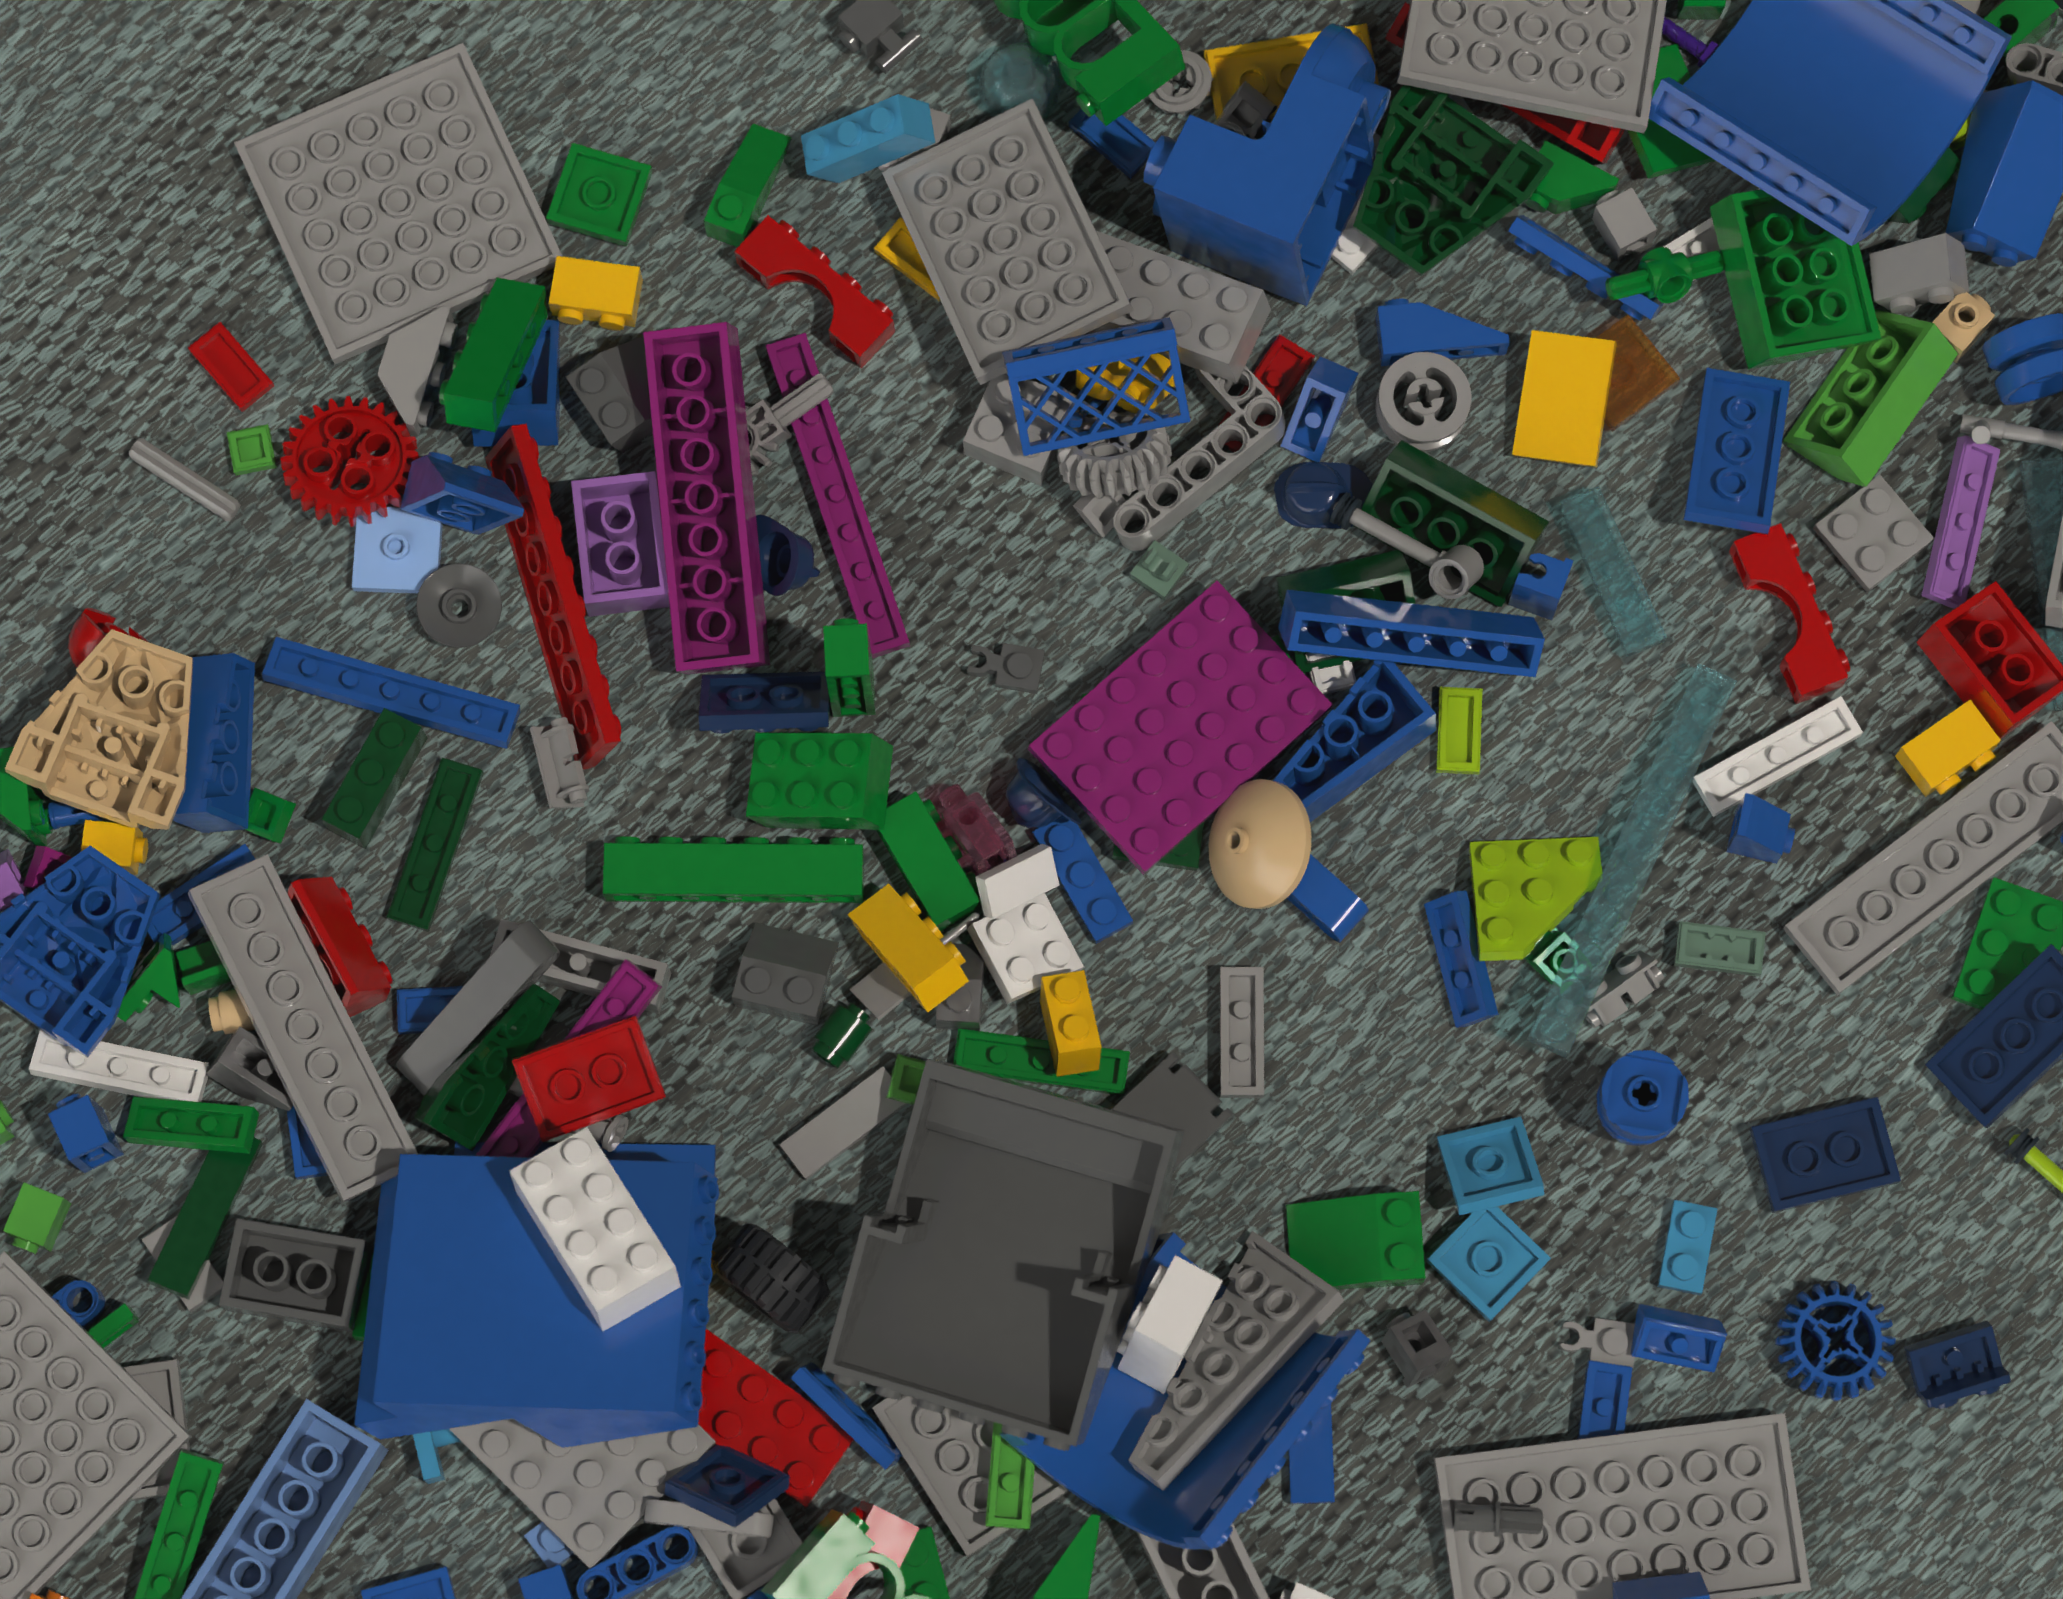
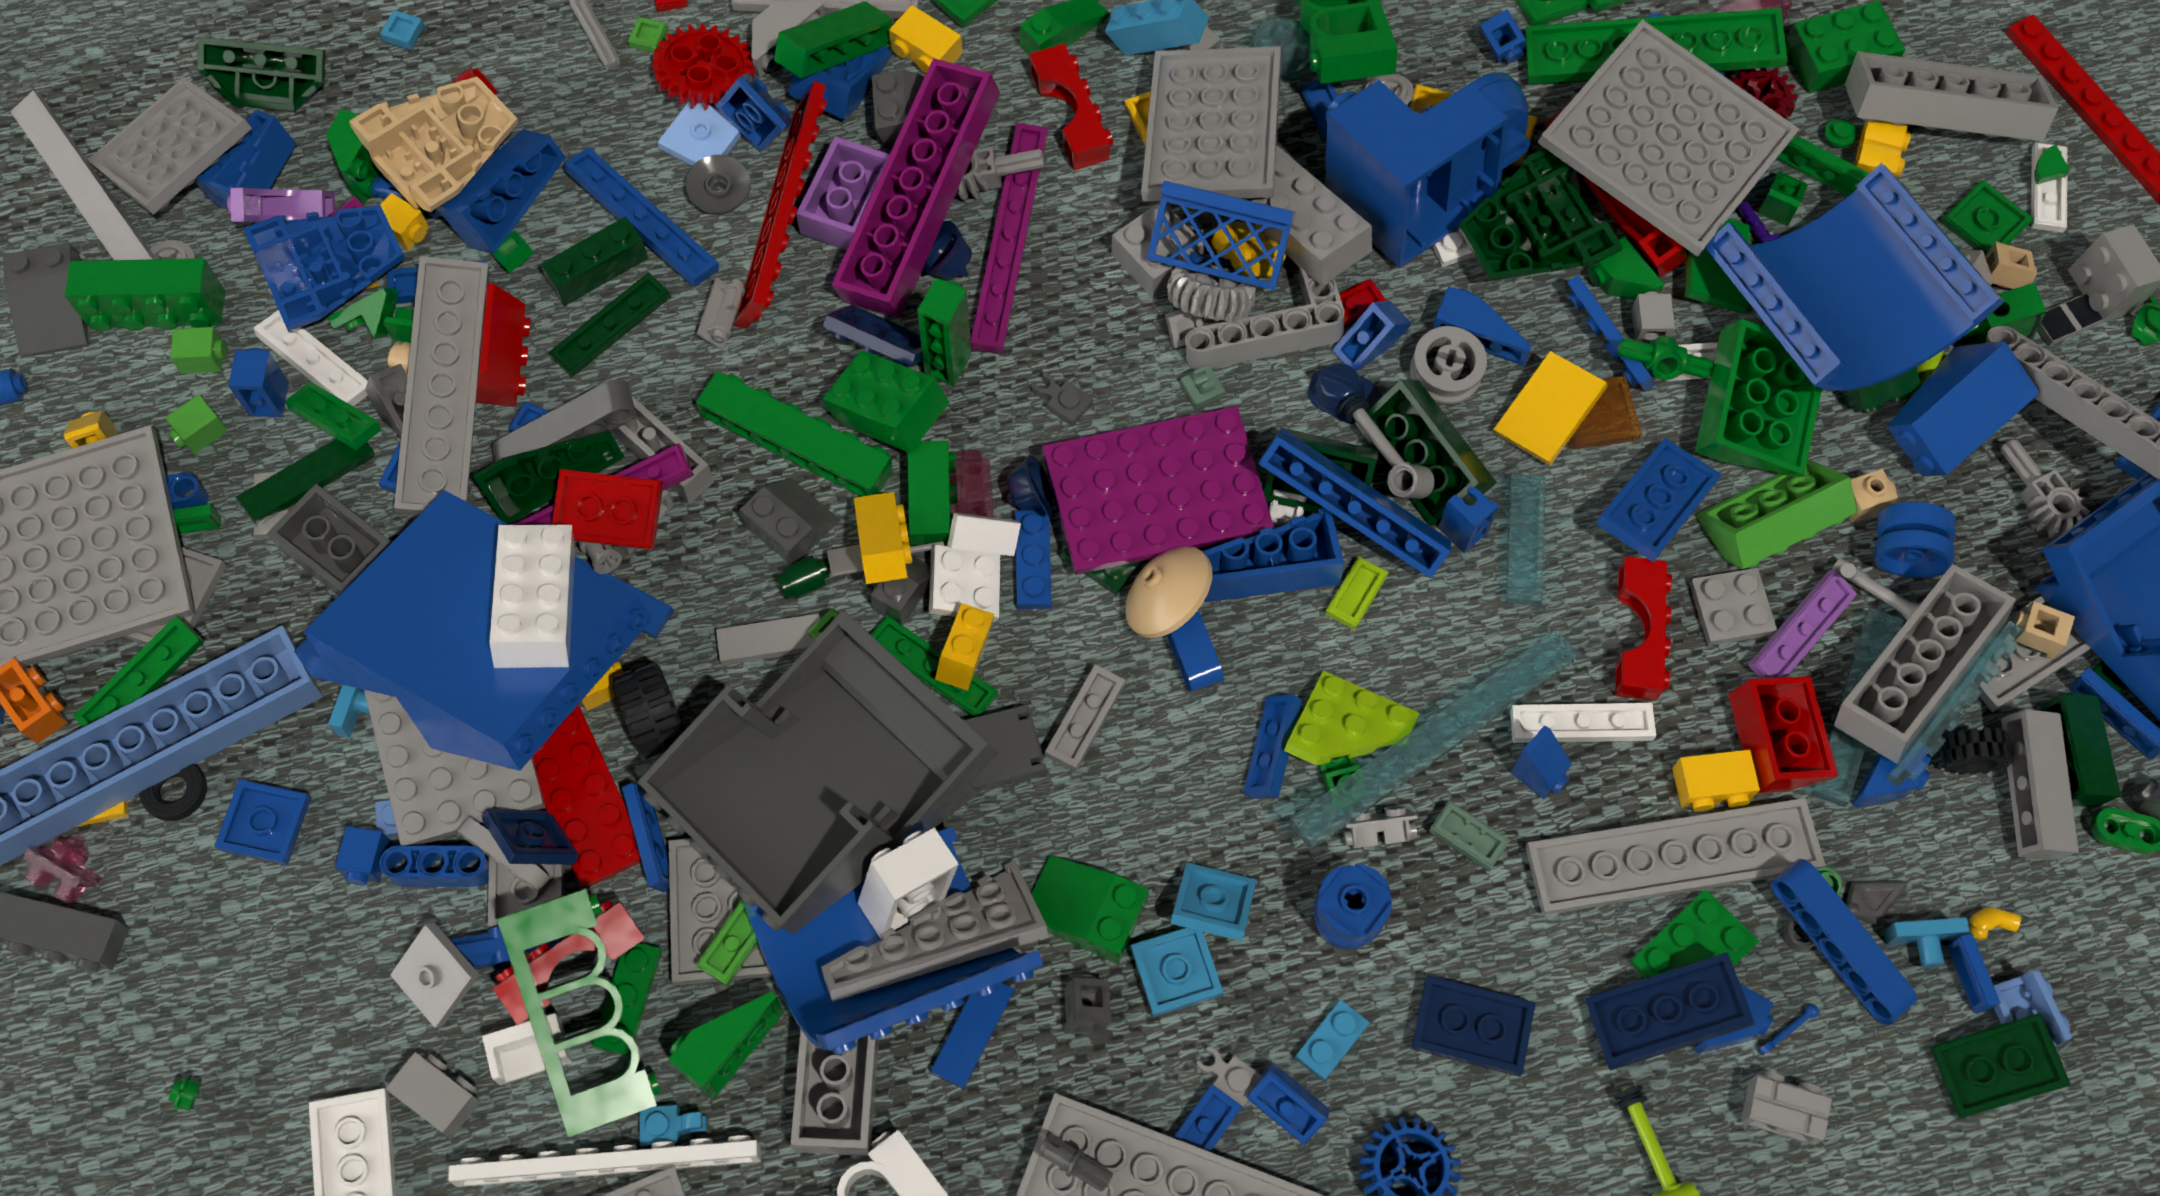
camera: 25 degrees right, 10 degrees down
light grey brick [1869,233,1969,314] -> none

